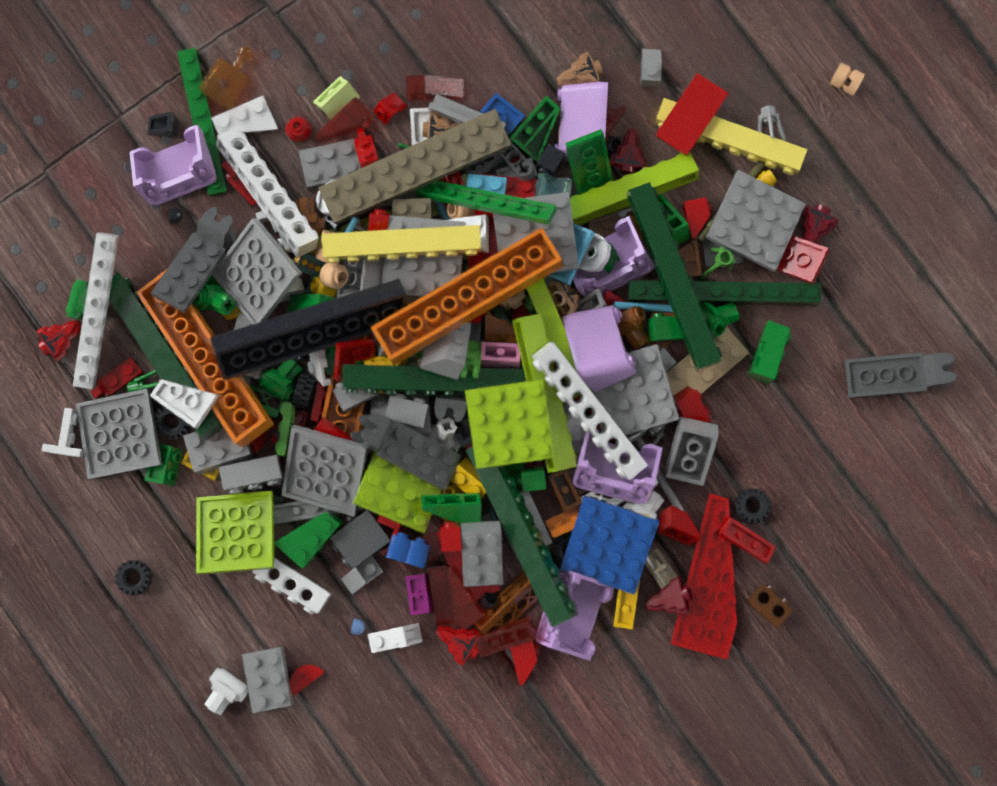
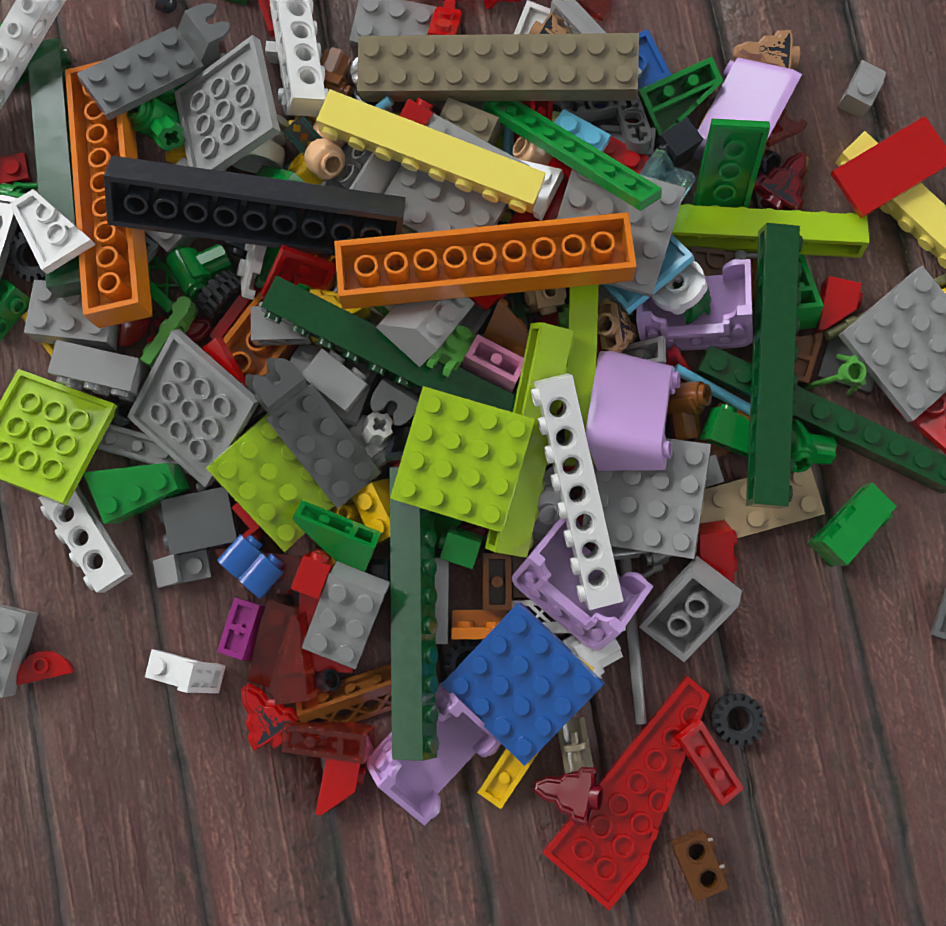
camera: 25 degrees right, 0 degrees up
medium blue hinge [350,619,365,635] -> none
red slope [658,505,701,546] -> none

